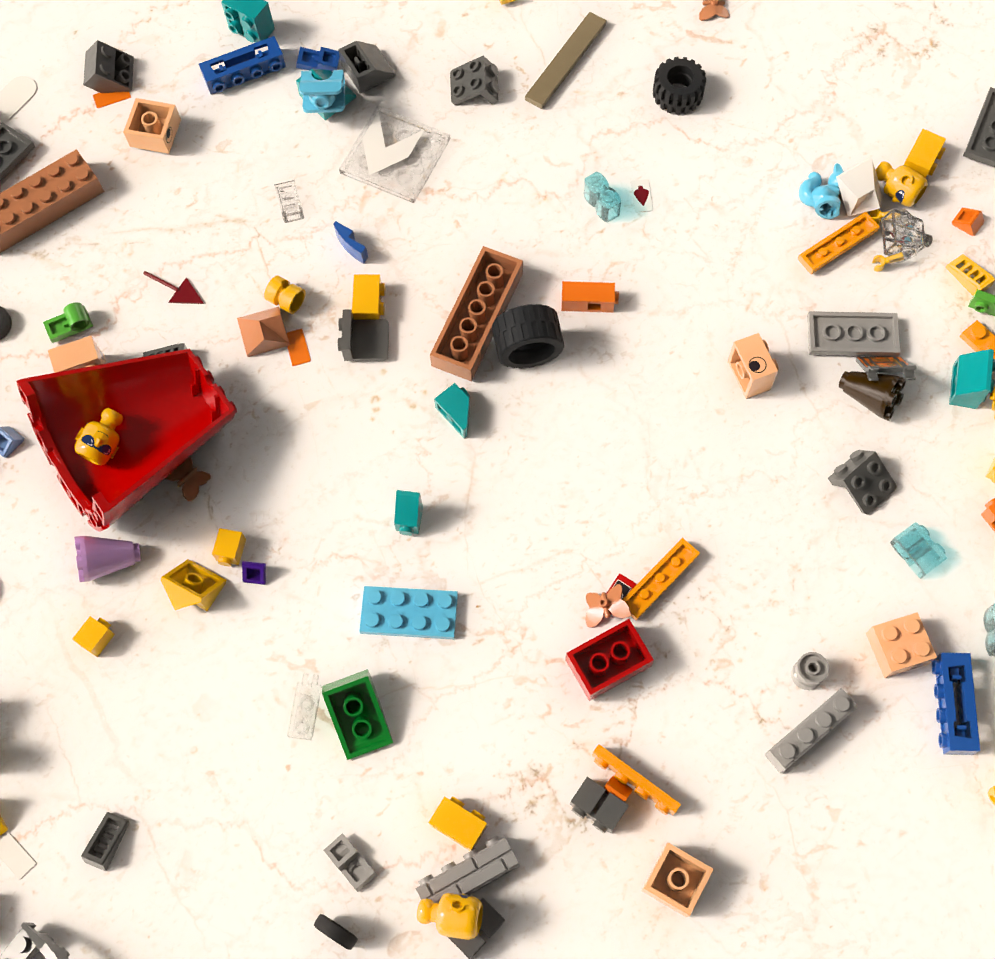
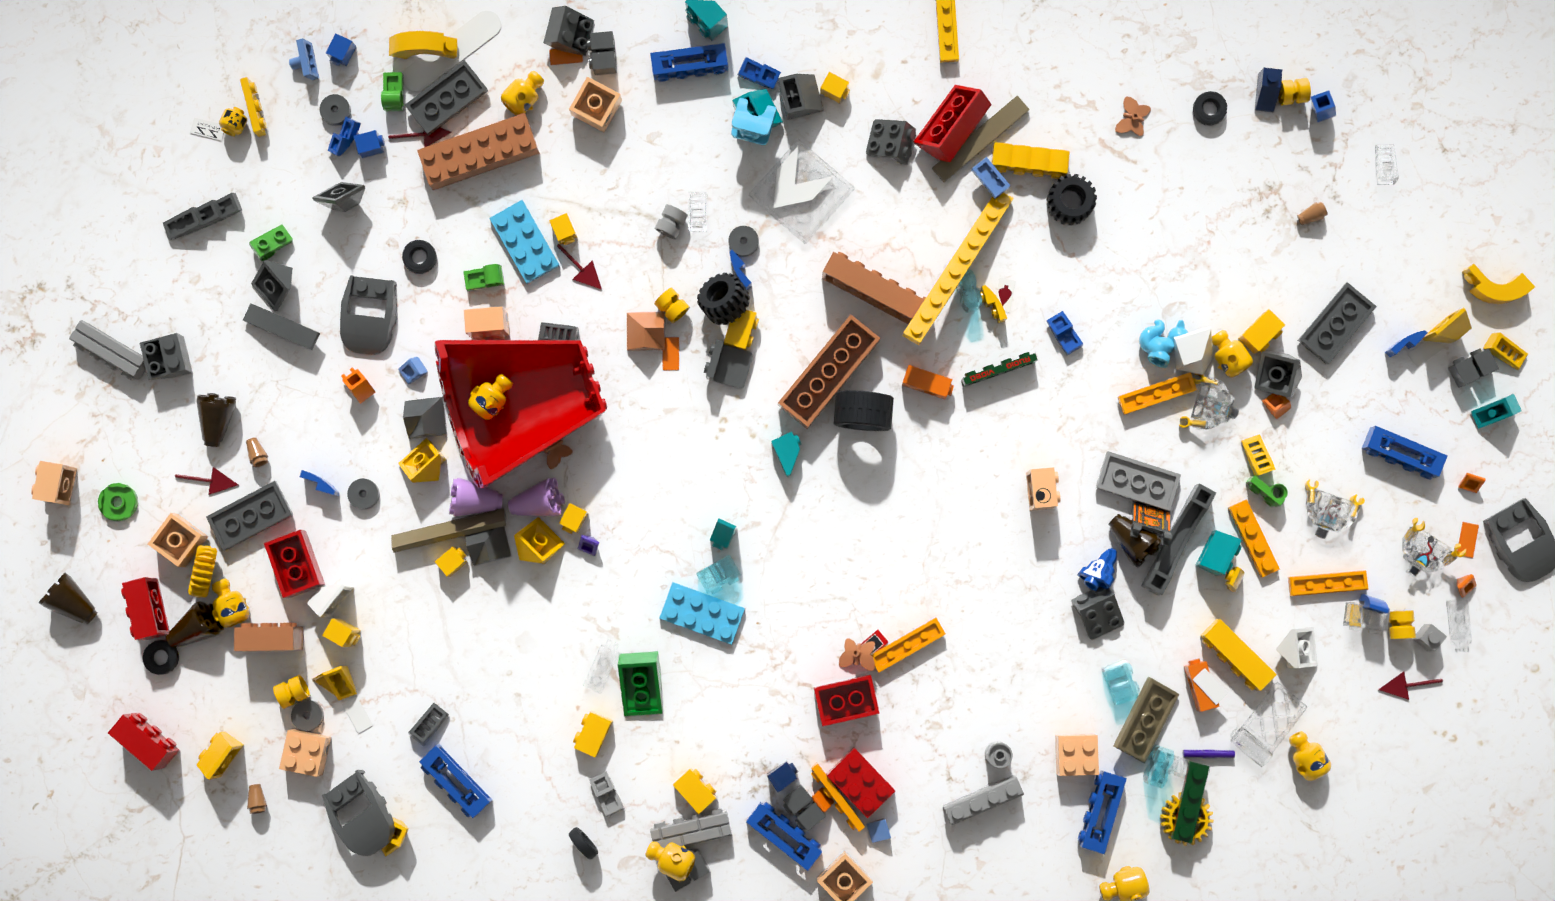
camera: 15 degrees right, 15 degrees up
none -> dark tan tile [391,508,506,553]
none -> yellow slope [398,438,447,483]
none -> dark grey slope [403,396,447,439]
none -> blue brick [419,744,492,818]
none -> dark grey slope [465,526,512,566]
none -> medium azure plate [489,200,560,284]
none -> yellow piece [501,71,544,116]
none -> lavender cone [508,478,565,516]
none -> yellow brick [549,213,577,245]
none -> yellow brick [573,711,613,757]
none -> dark grey piece [587,31,617,75]
none -> light grey wheel [655,204,688,239]
none -> clear light blue brick [696,555,741,595]
none -> black tyre [697,273,750,325]
none -> dark grey piece [728,226,759,257]
none -> blue brick [746,801,822,871]
none -> dark blue slope [767,761,798,792]
none -> yellow brick [820,72,850,104]
none -> nougat brick [822,251,926,325]
none -> red brick [826,747,896,818]
none -> medium blue slope [866,818,891,843]
none -> yellow plate [902,193,1013,345]
none -> red slope [913,85,992,162]
none -> dark green plate [961,352,1038,387]
none -> medium blue tile [971,157,1010,199]
none -> yellow slope [978,285,1007,323]
none -> yellow brick [991,143,1070,179]
none -> blue slope [1046,311,1083,355]
none -> blue rock [1077,548,1117,591]
none -> dark tan tile [1113,677,1179,763]
none -> dark grey arch [1141,483,1216,595]
none -> dark grey slope [1254,351,1302,398]
none -> medium nougat cone [1297,202,1328,225]

